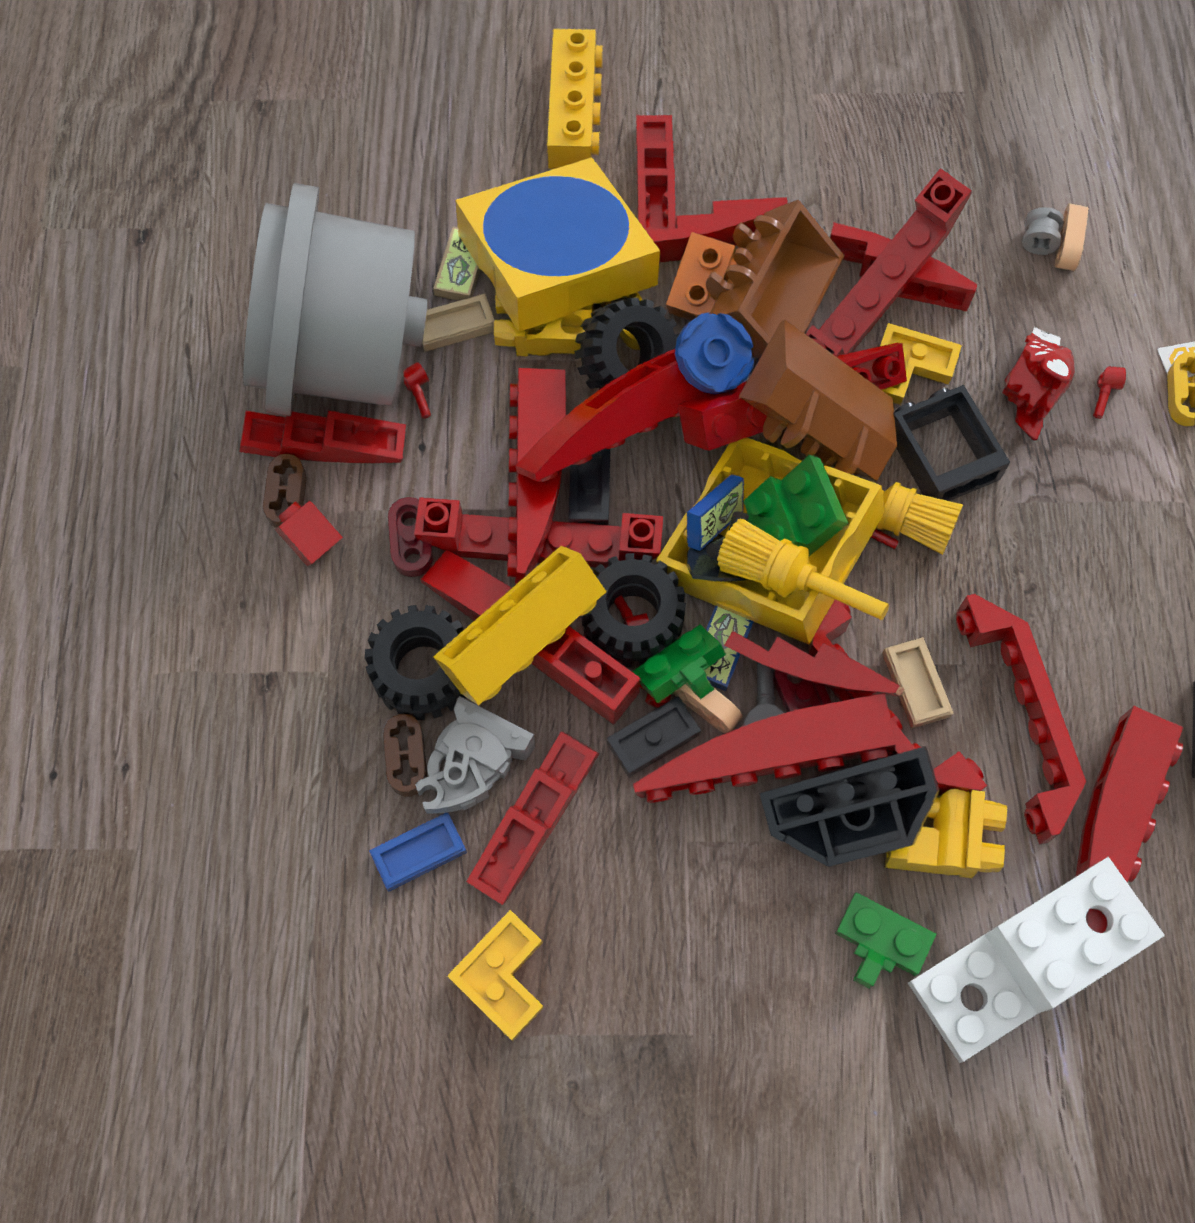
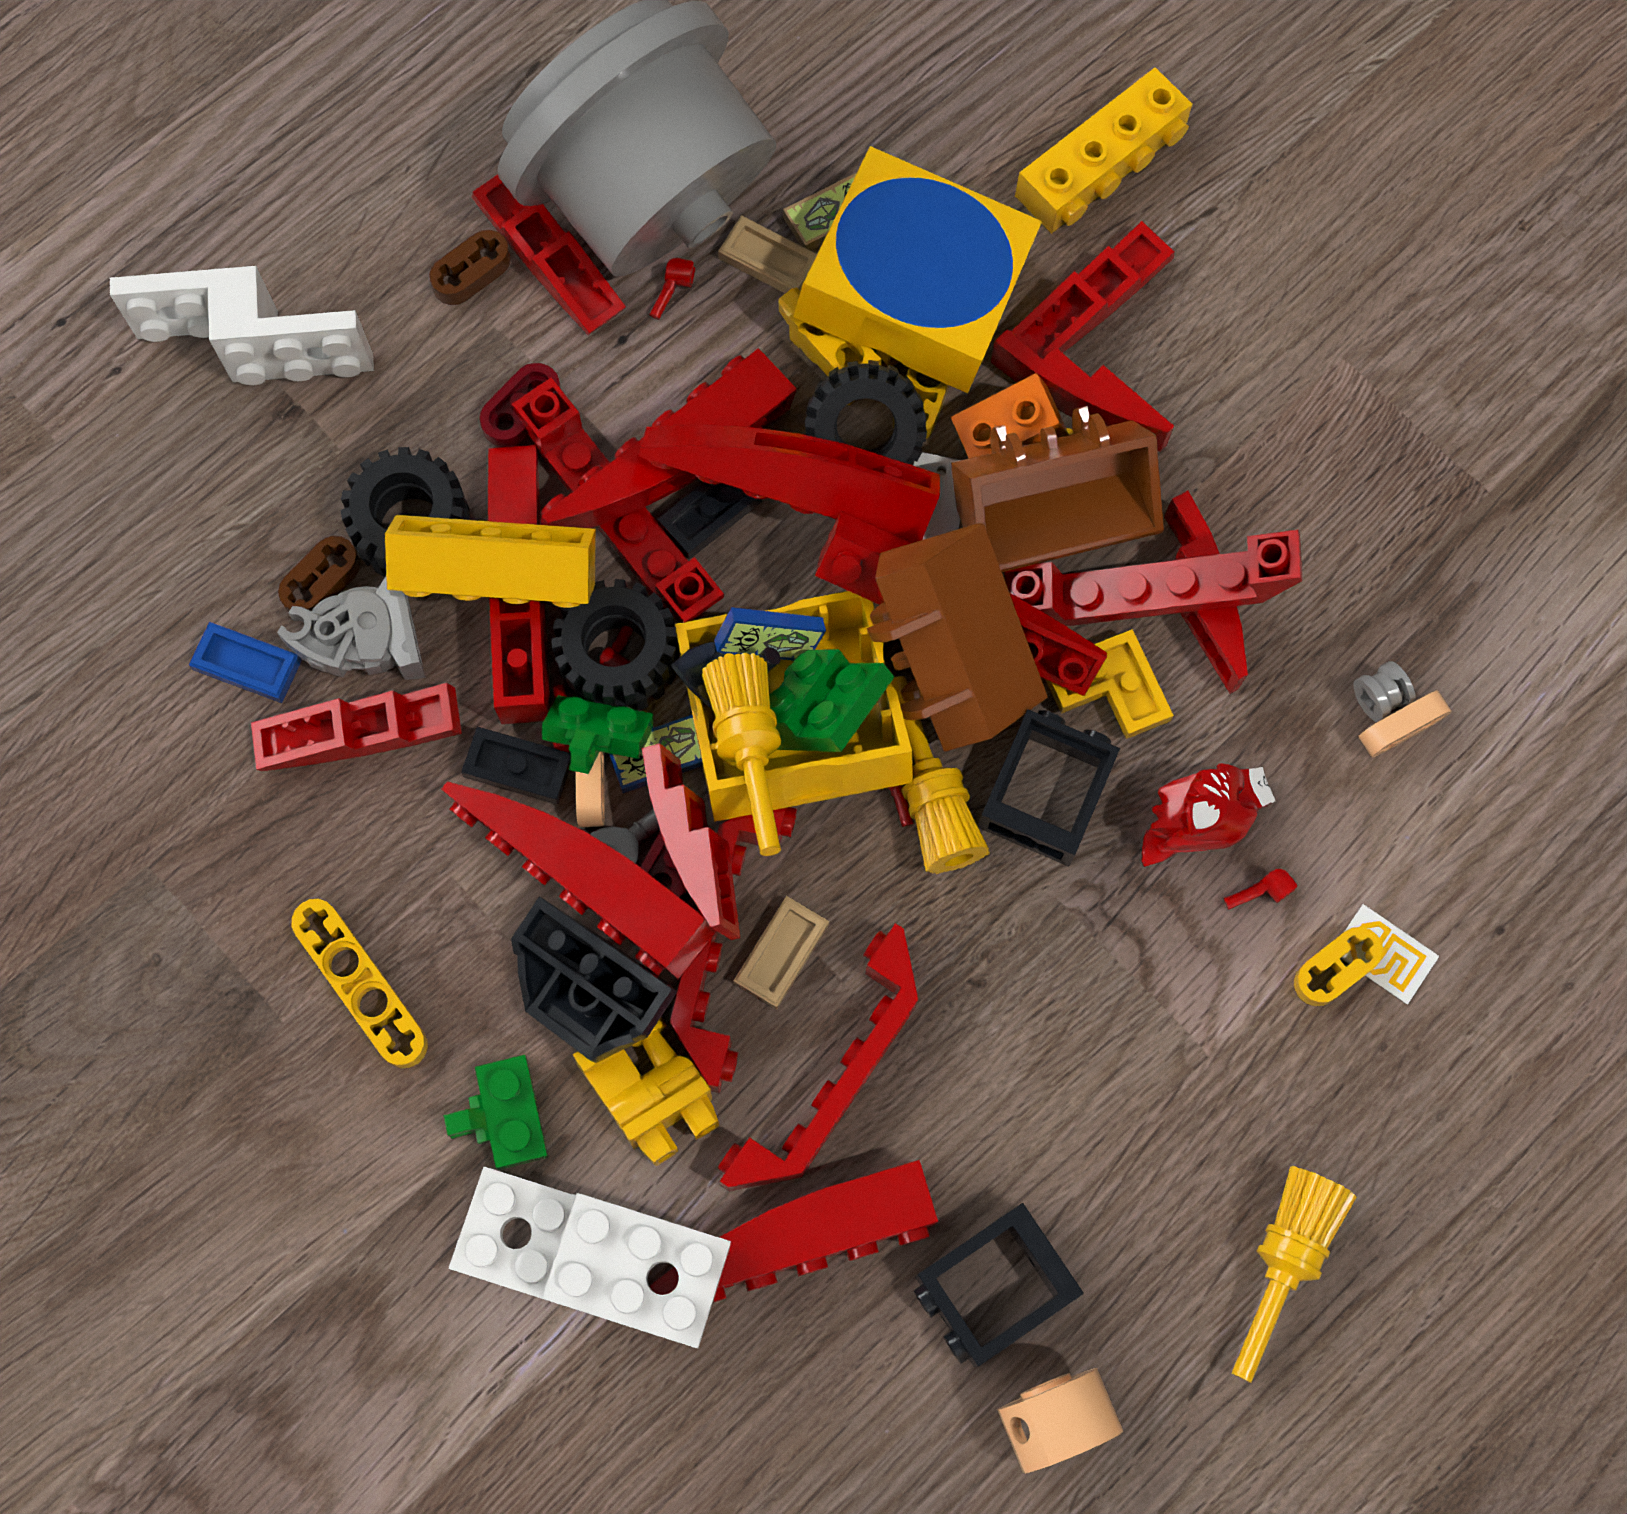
camera: 45 degrees right, 5 degrees up
red brick [275,500,343,566] -> none
yellow plate [447,910,544,1042] -> none
blue tile [675,313,754,395] -> none
none -> white bracket [110,266,374,385]
none -> yellow beam [292,899,428,1068]

